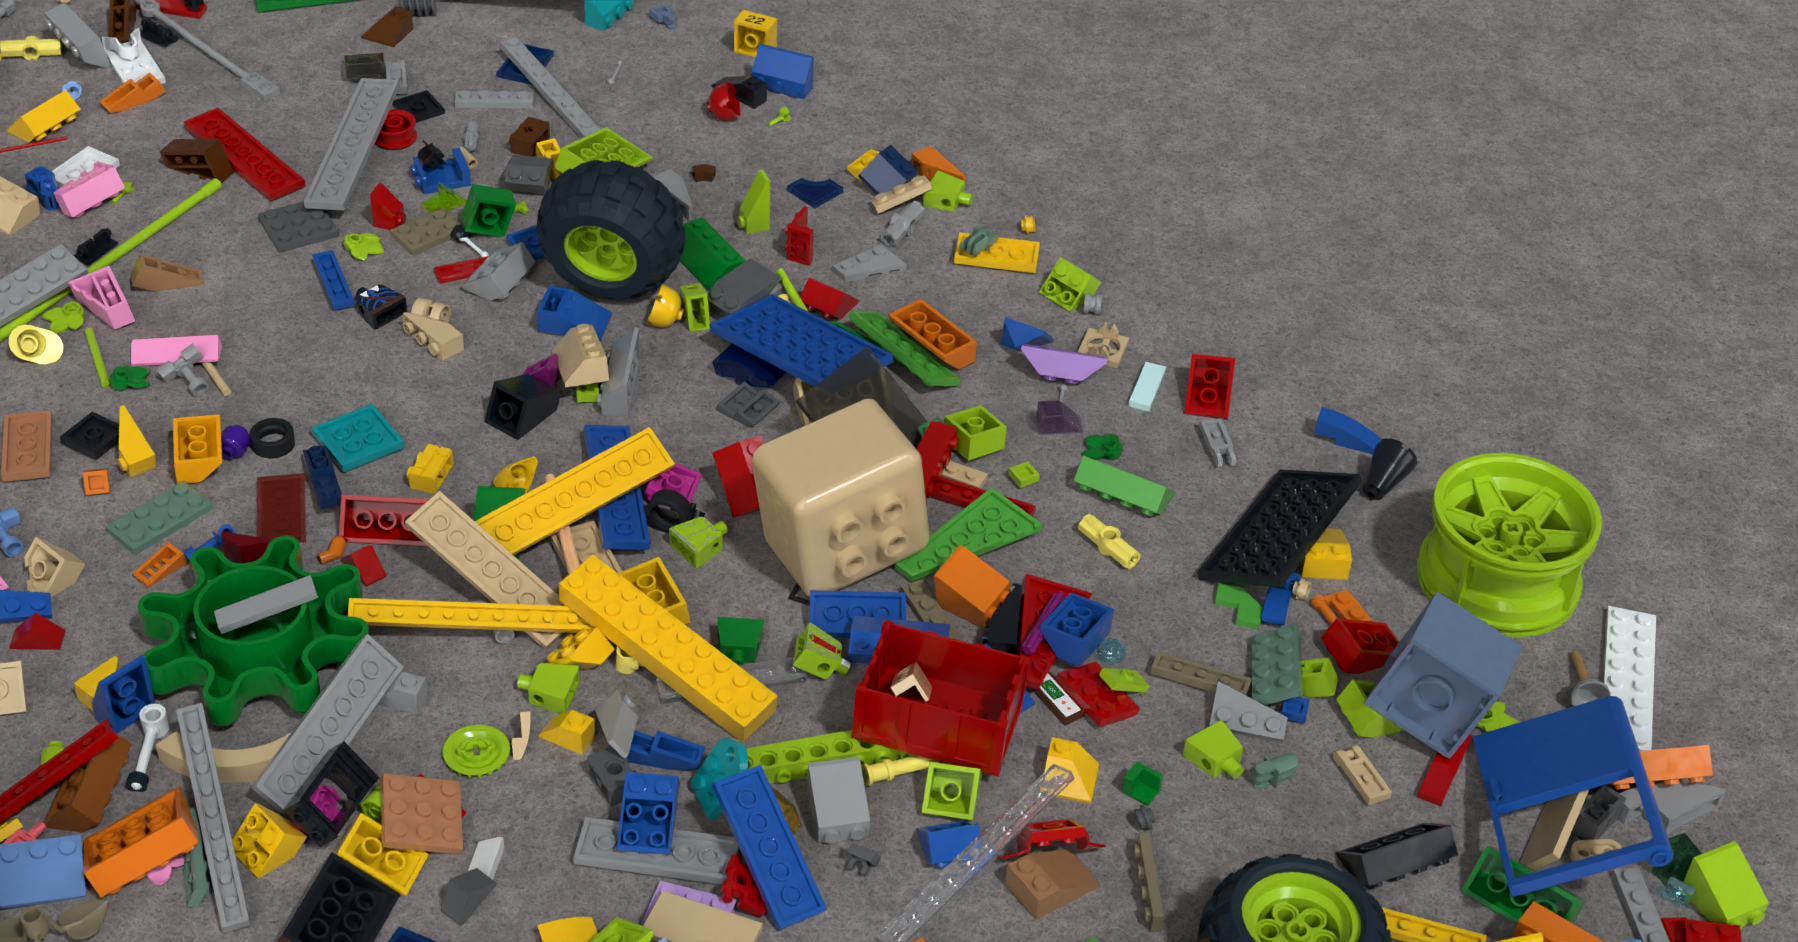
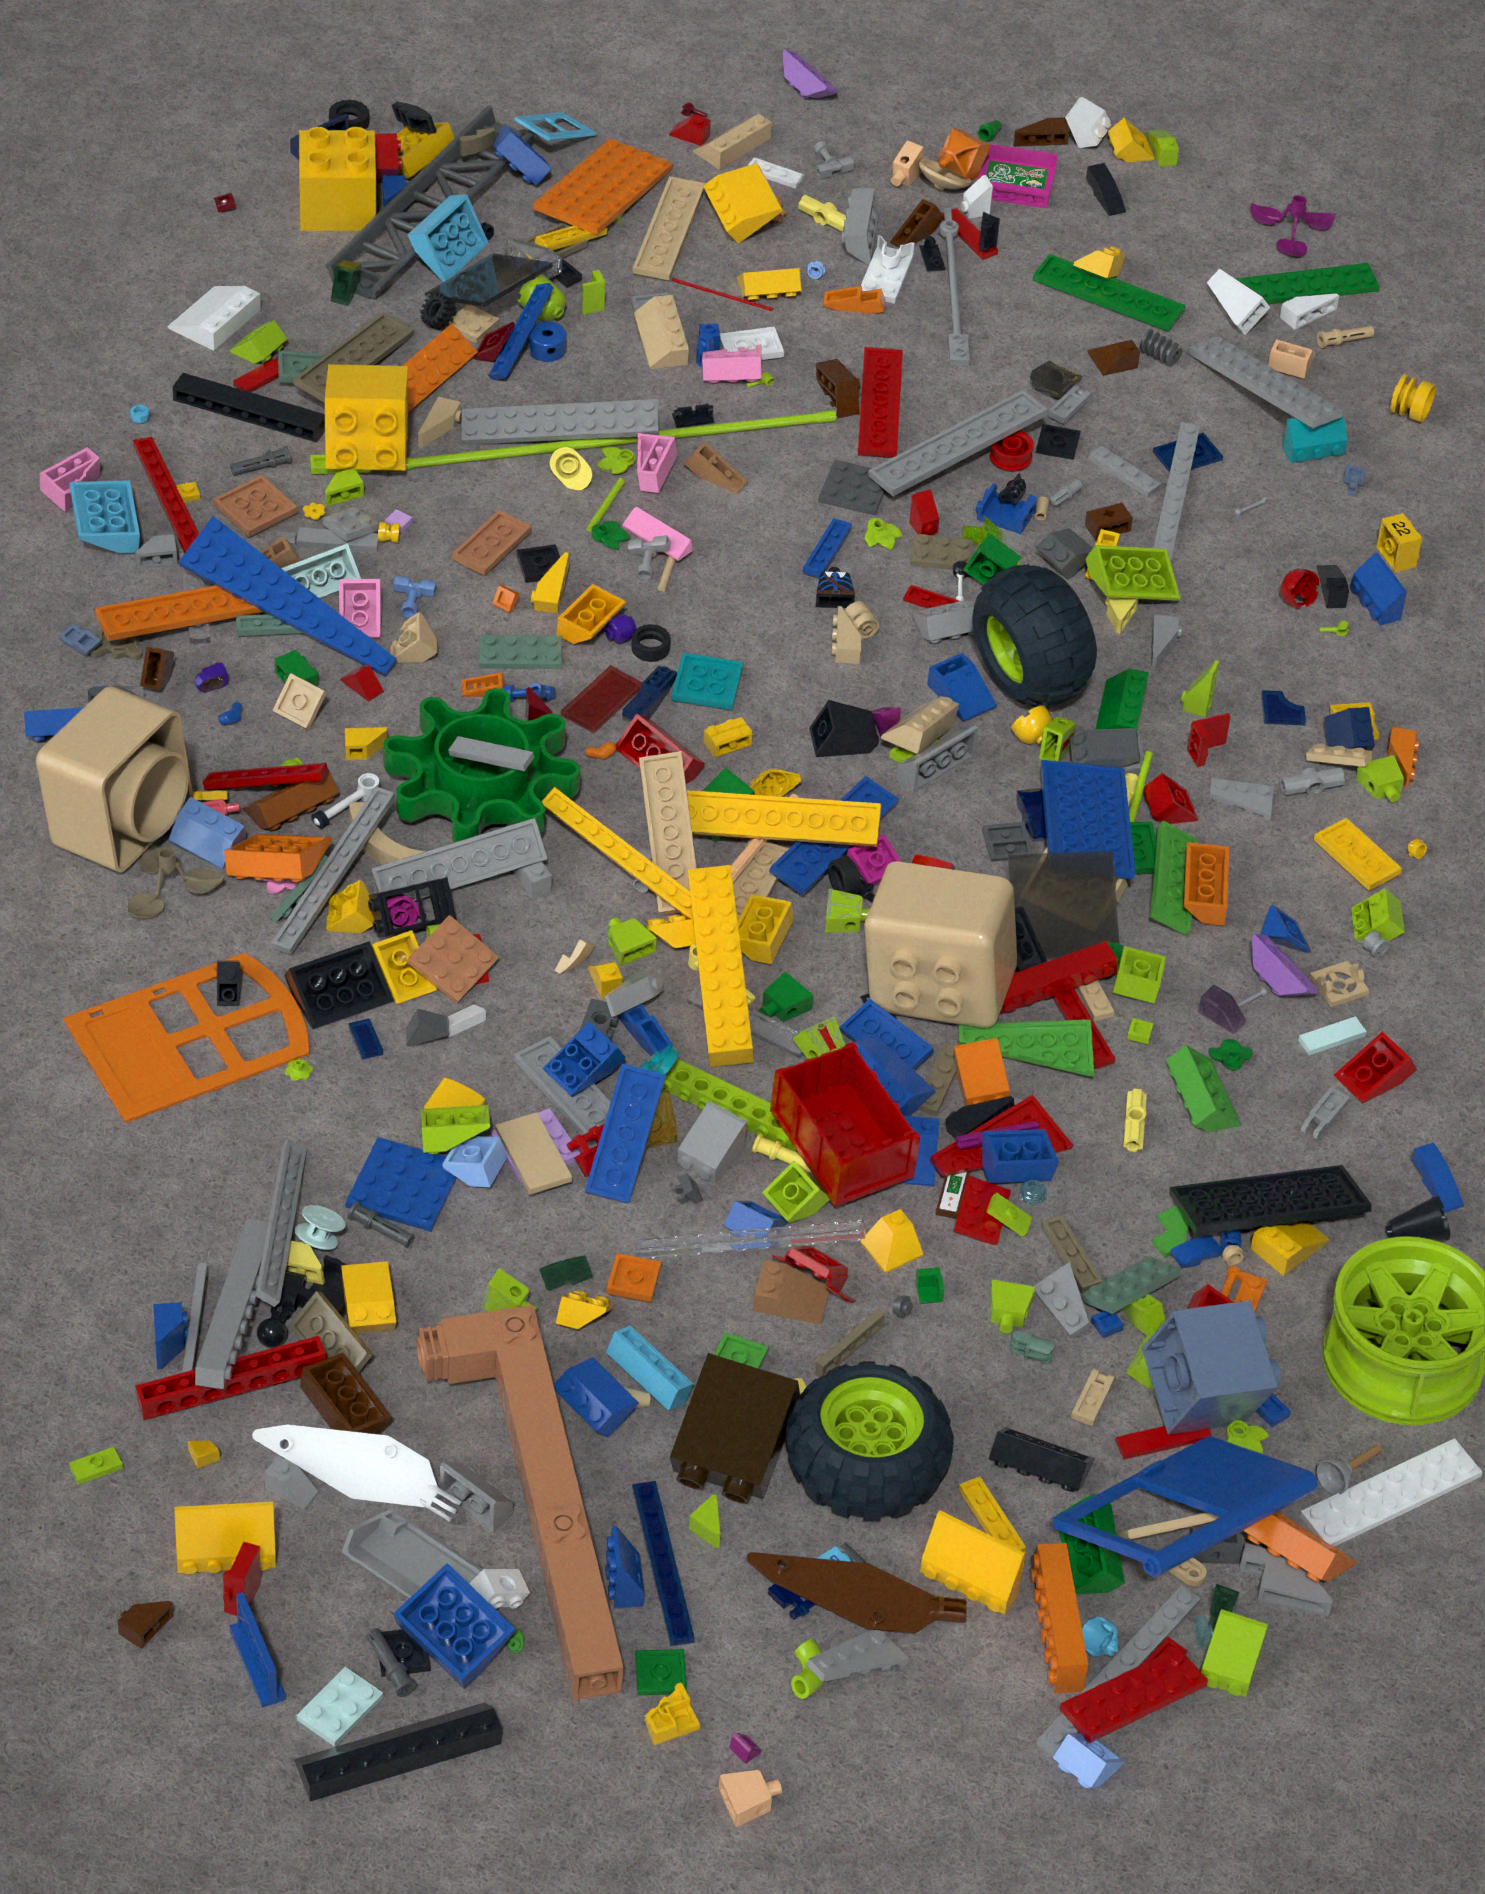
camera: 45 degrees right, 5 degrees up
blue slope [92,655,155,734] -> none
red slope [340,544,387,587] -> none
lime gear [443,725,510,779] -> none
reddish brown piece [692,164,716,182] -> none
tan panel [891,662,932,702] -> none
sand green arm [960,226,999,257] -> none

